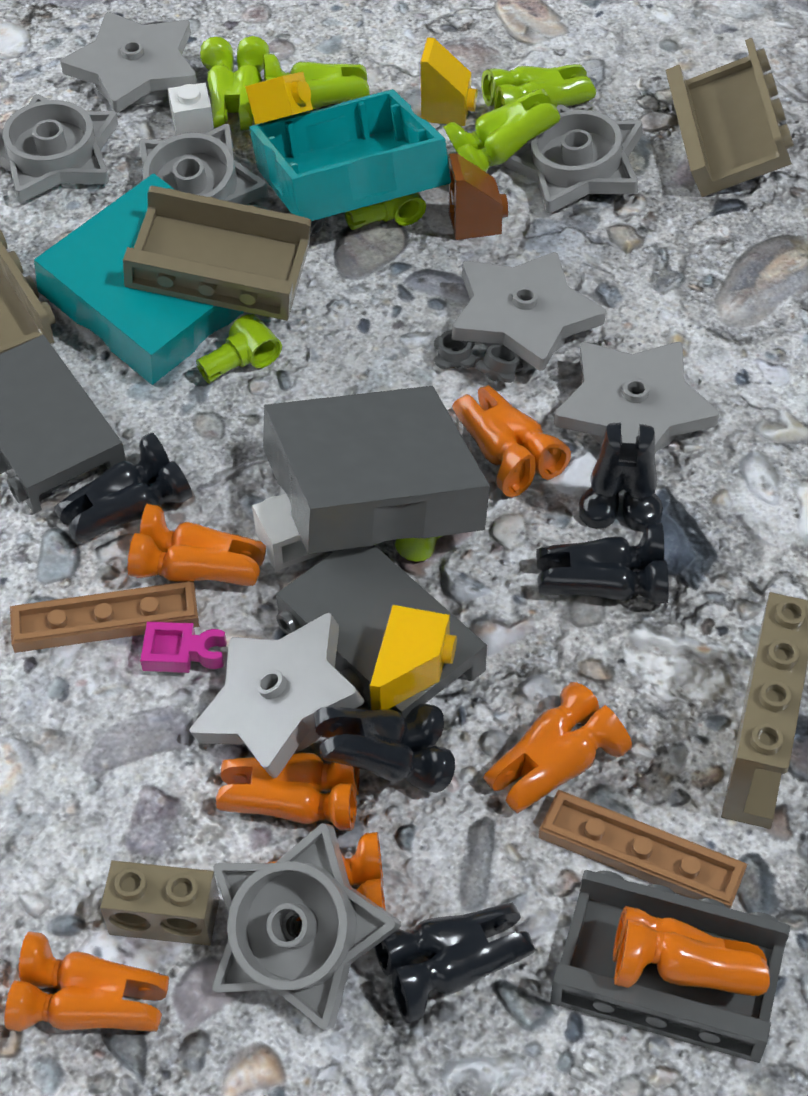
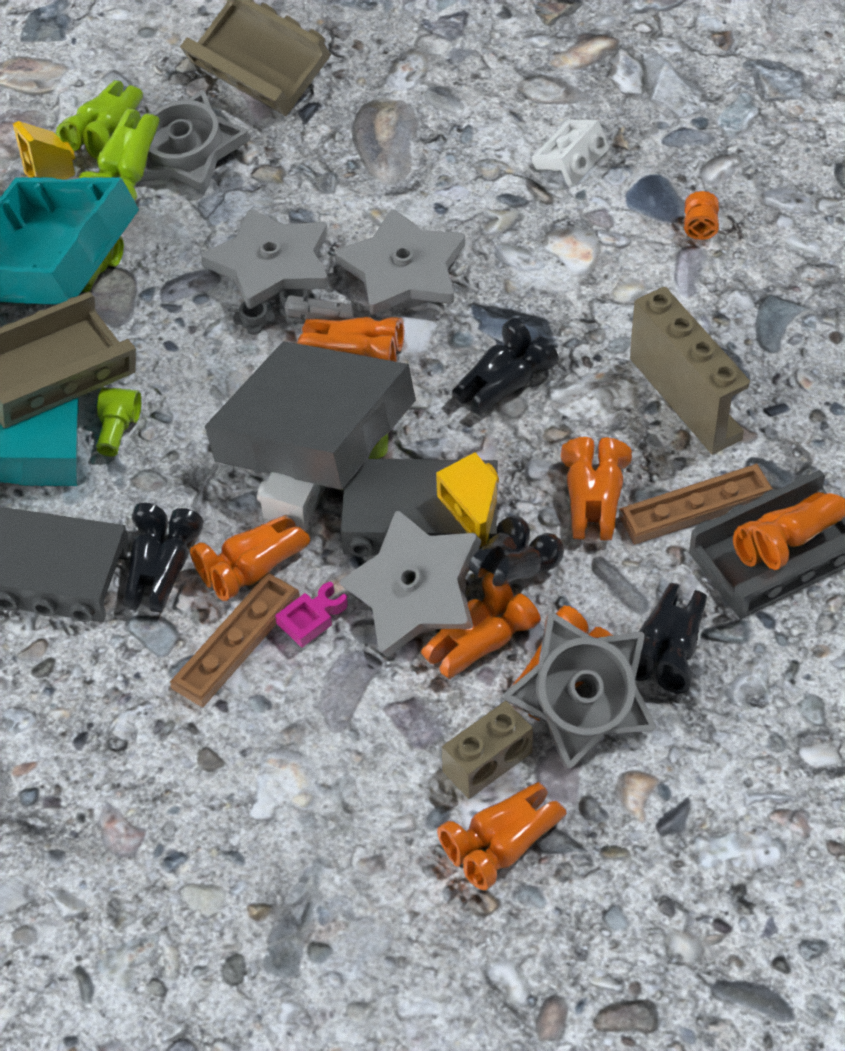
camera: 45 degrees left, 0 degrees up
dark orange slope [448,153,509,240] -> none
black piece [578,422,663,532] -> none
none -> light grey axle [284,295,353,320]

